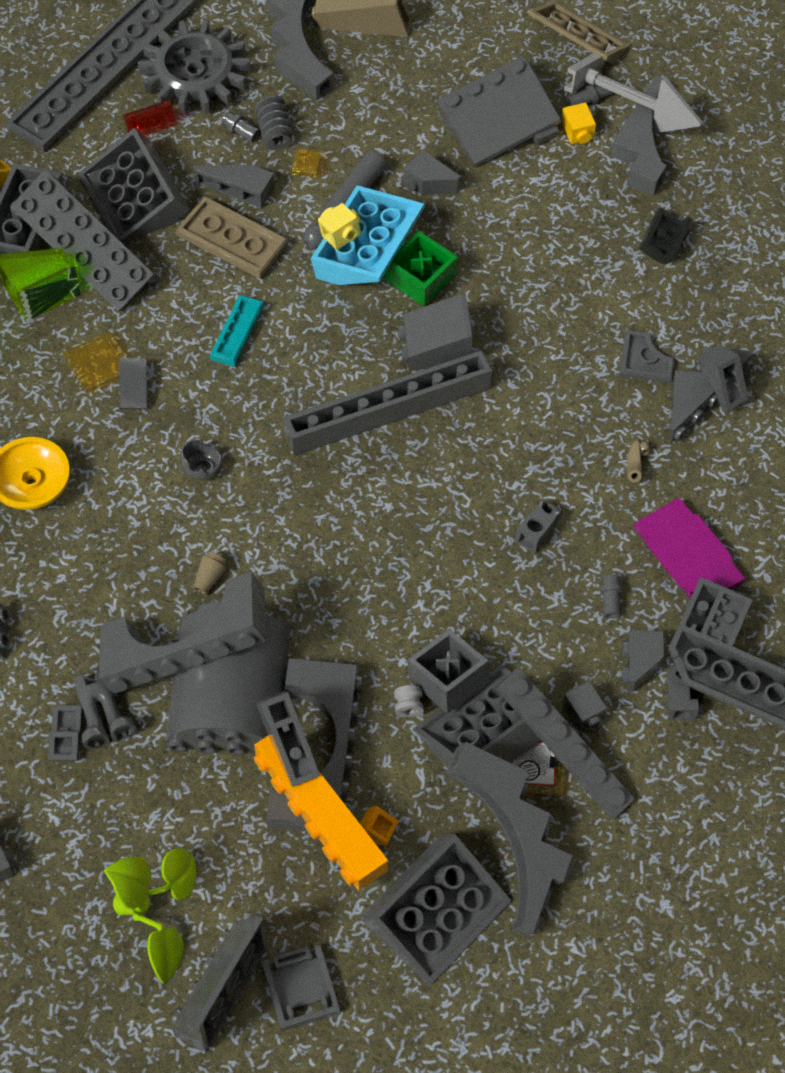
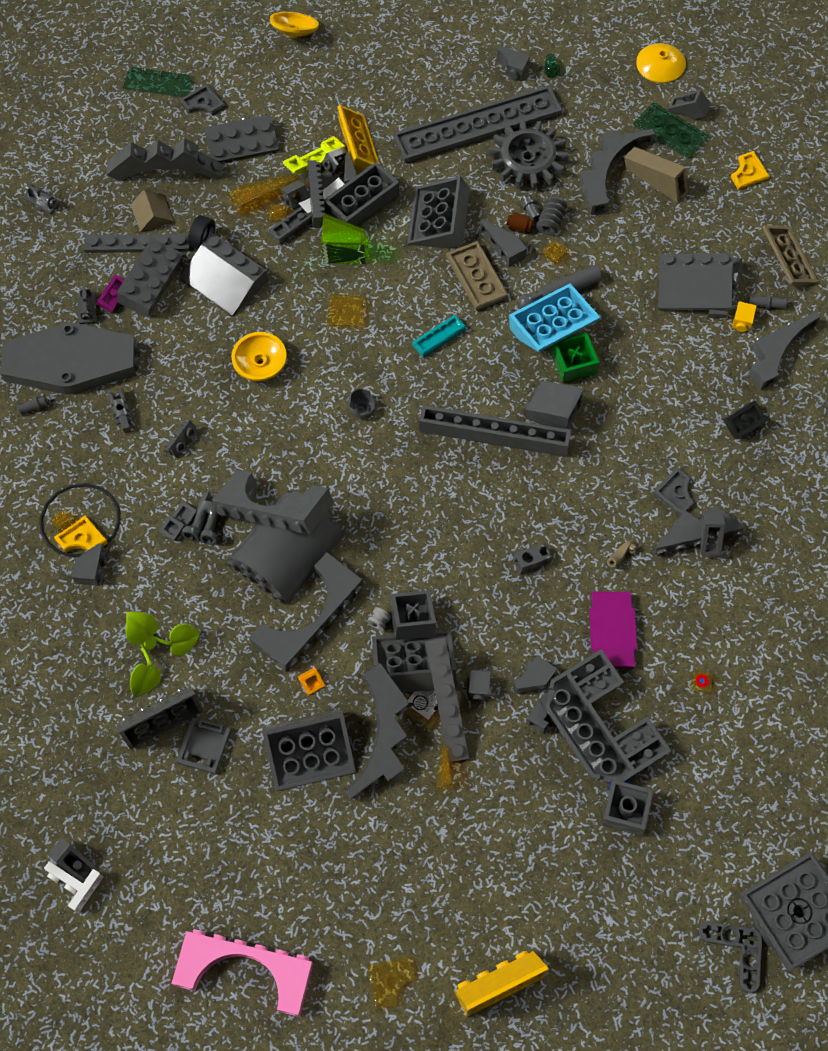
camera: 35 degrees right, 5 degrees up
dark grey bracket [11,169,160,311] -> none
dark grey slope [118,358,147,409] -> none
clear red plate [123,100,176,135] -> none
dark tan cone [192,552,227,595] -> none
light orange brick [254,735,388,891] -> none
dark grey slope [256,691,320,787] -> none
light yellow brick [317,203,361,250] -> none
dark grey slope [403,150,461,195] -> none
light grey piece [564,53,703,133] -> none
dark grey pin [600,574,623,619] -> none
none -> clear yellow slope [436,744,453,791]
none -> reddish brown brick [507,212,533,233]

